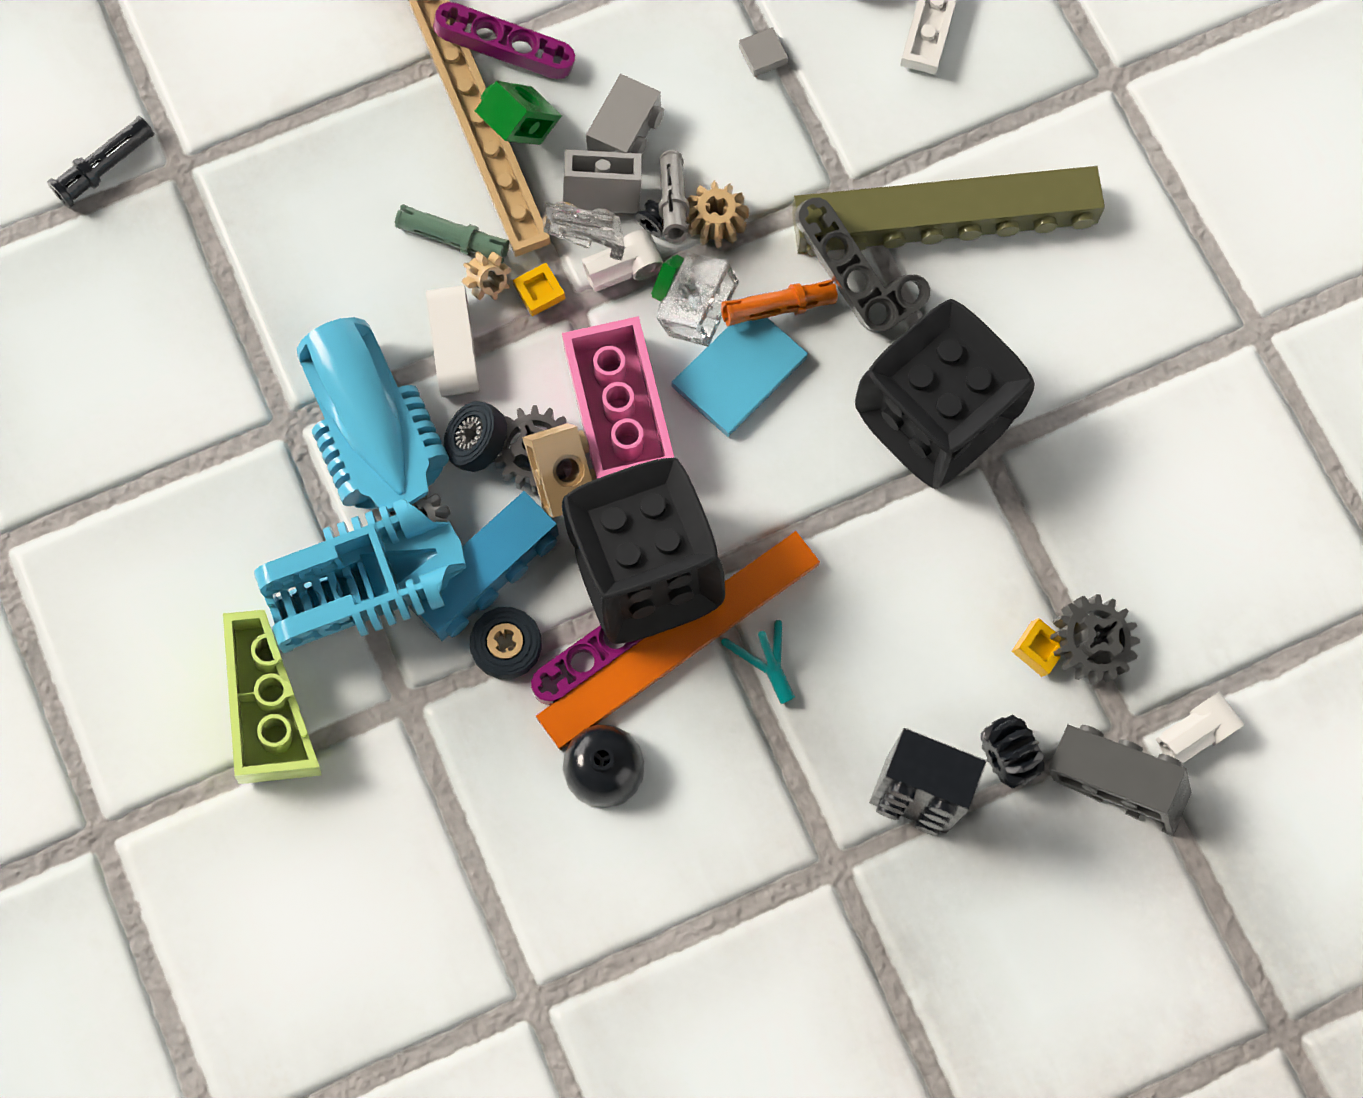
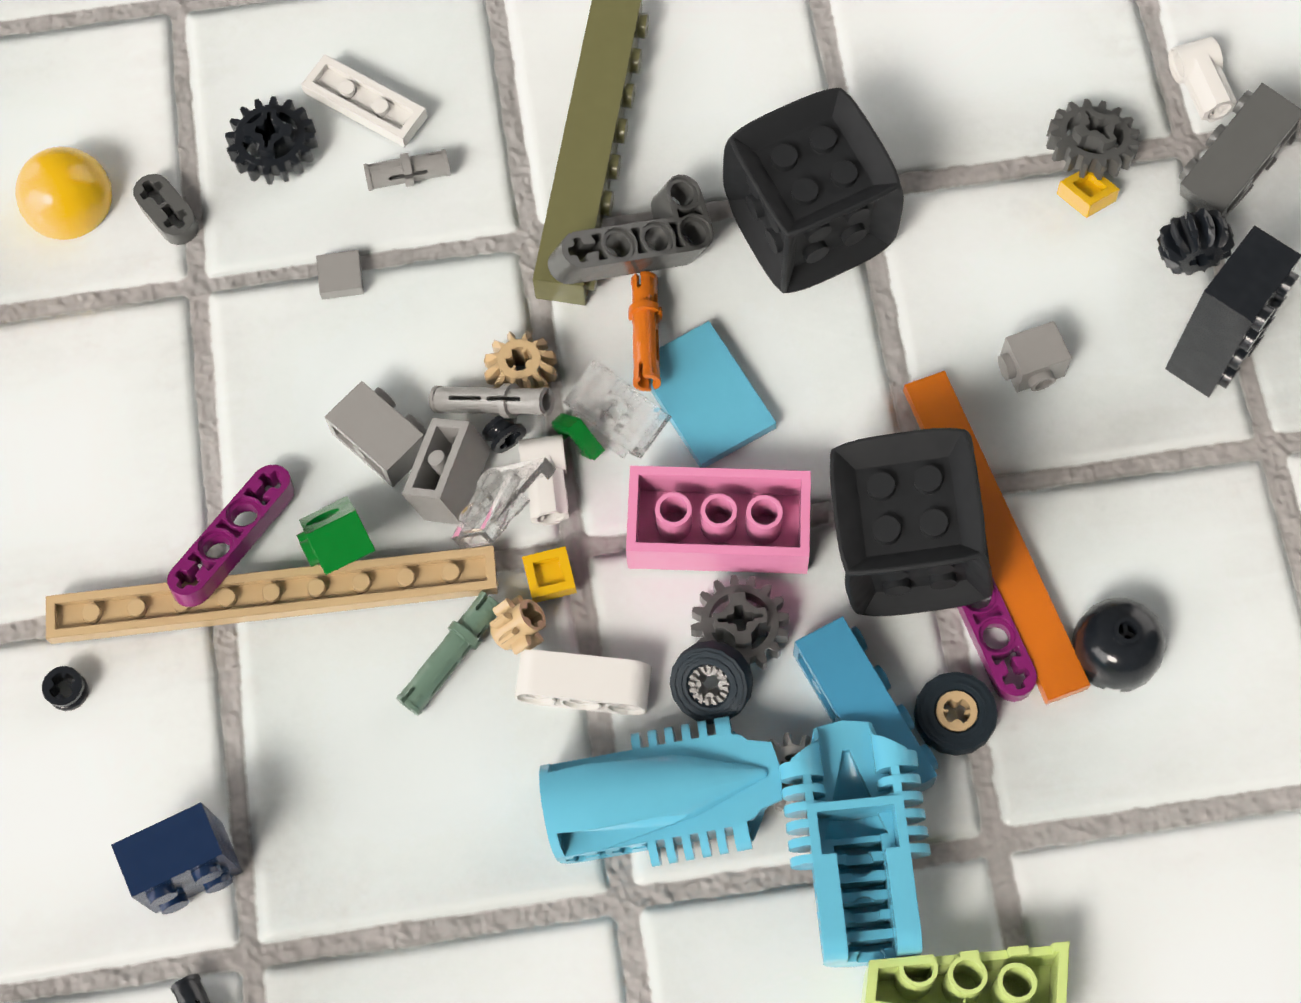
camera: 70 degrees left, 5 degrees down
tan brick [522,423,597,518] -> none
teal plant [721,620,795,704] -> none
none -> dark blue brick [111,802,243,914]
none -> light grey pin [363,149,451,191]
none -> light grey brick [998,321,1072,392]

